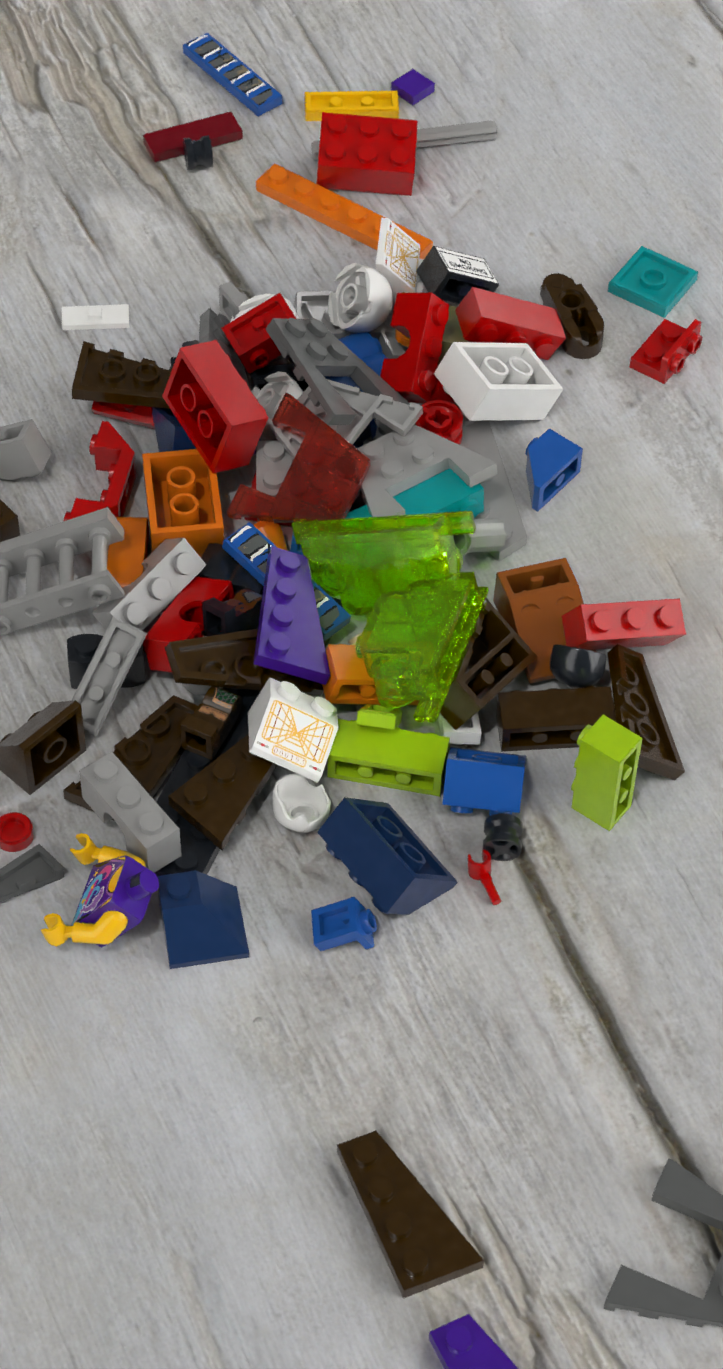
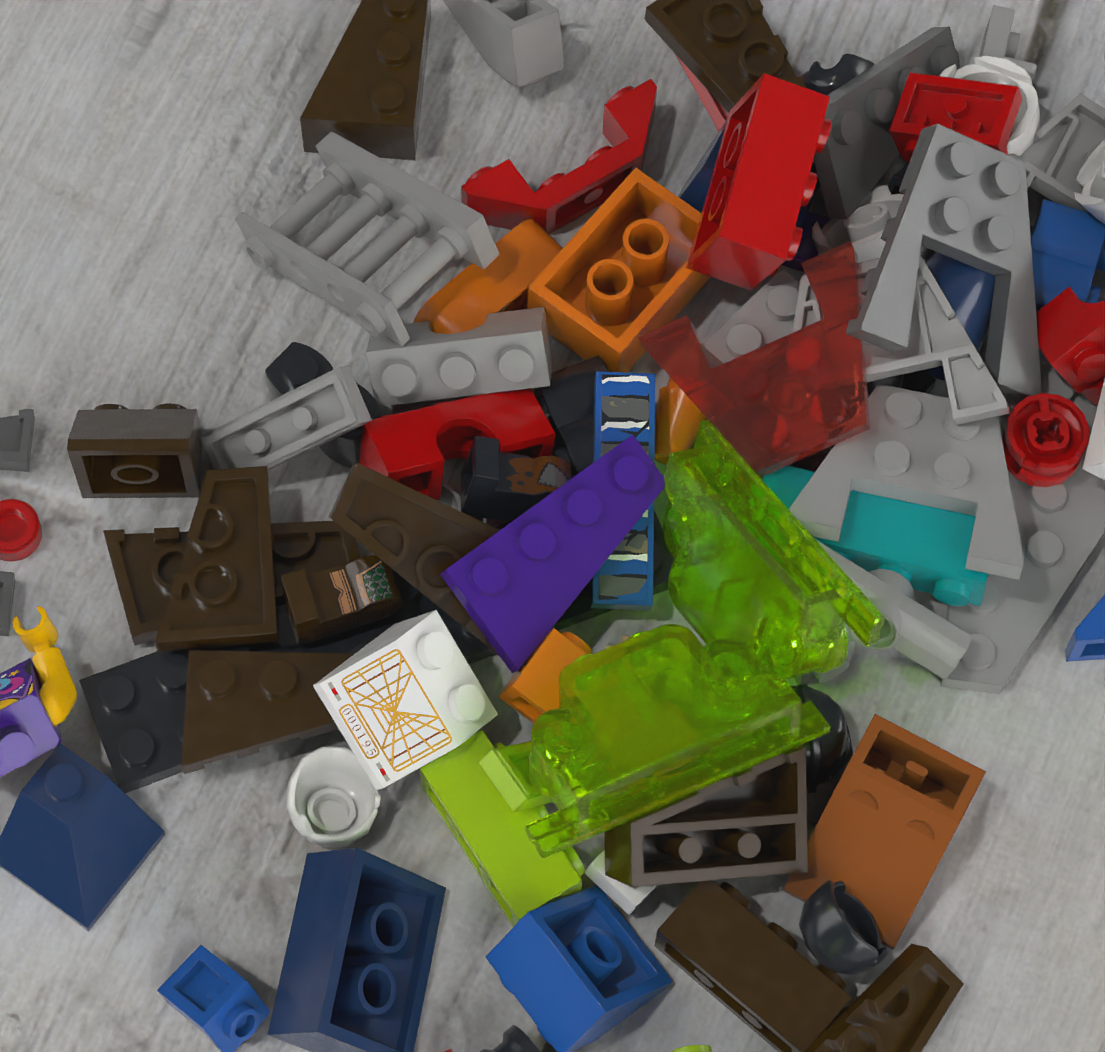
camera: 45 degrees right, 15 degrees up
light grey arch [79,752,181,872] -> none
brick [561,598,686,650] -> none
none -> dark brown wing [155,466,279,651]

